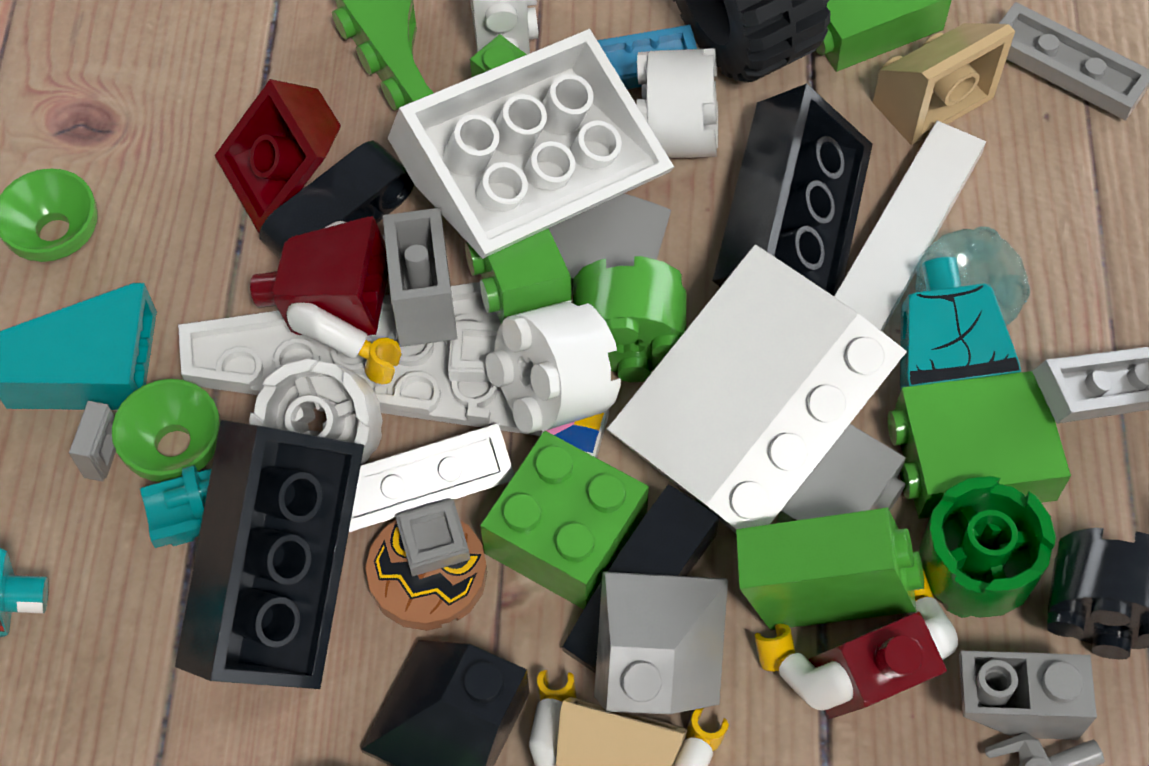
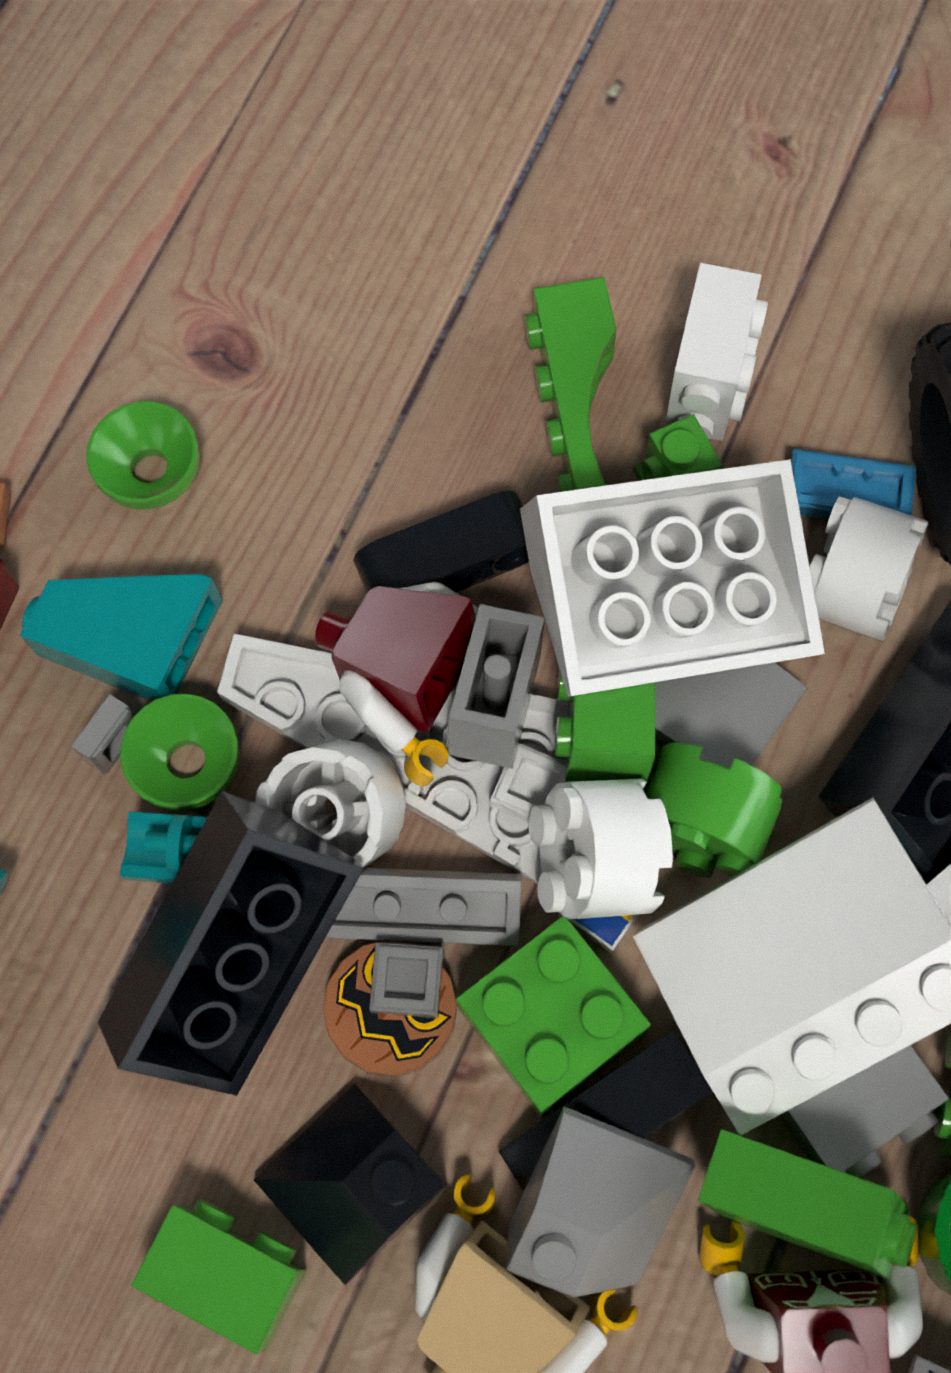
camera: 25 degrees right, 10 degrees up
dark red slope [214,79,341,233] -> none

